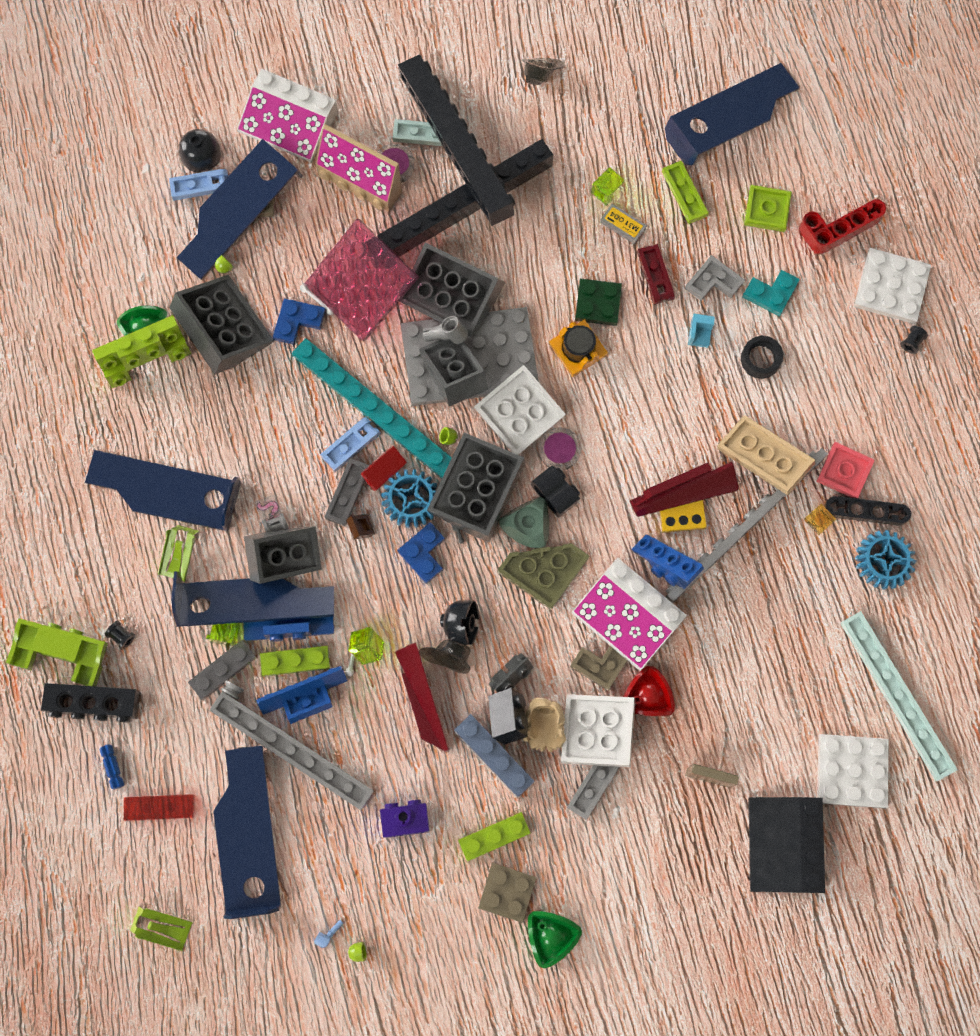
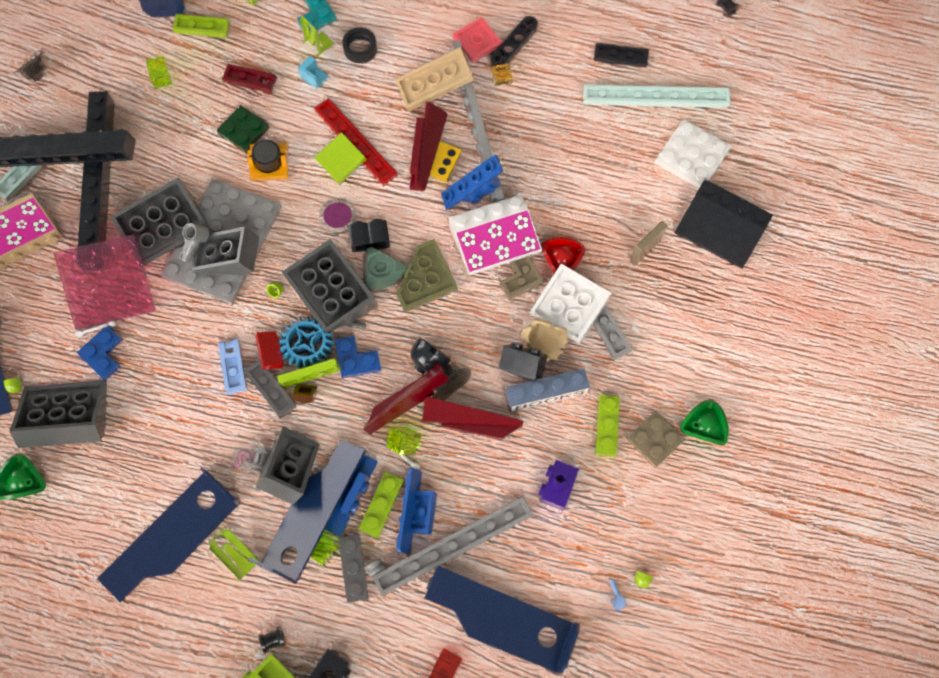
camera: 60 degrees left, 5 degrees down
lime bracket [92,315,191,389] -> none
teal plate [291,338,452,479] -> none
white plate [474,365,566,455] -> none
dark grey hinge [488,653,534,693] -> none
tile [600,204,647,244] -> none
light grey plate [685,255,745,301] -> none
dark azure gear [855,530,917,590] -> none
none -> lime tile [277,359,342,388]
none -> lime piece [300,16,334,58]
none -> red tile [314,98,398,186]
none -> lime tile [314,133,367,185]
none -> dark red wedge [363,363,450,434]
none -> black tile [593,43,649,68]

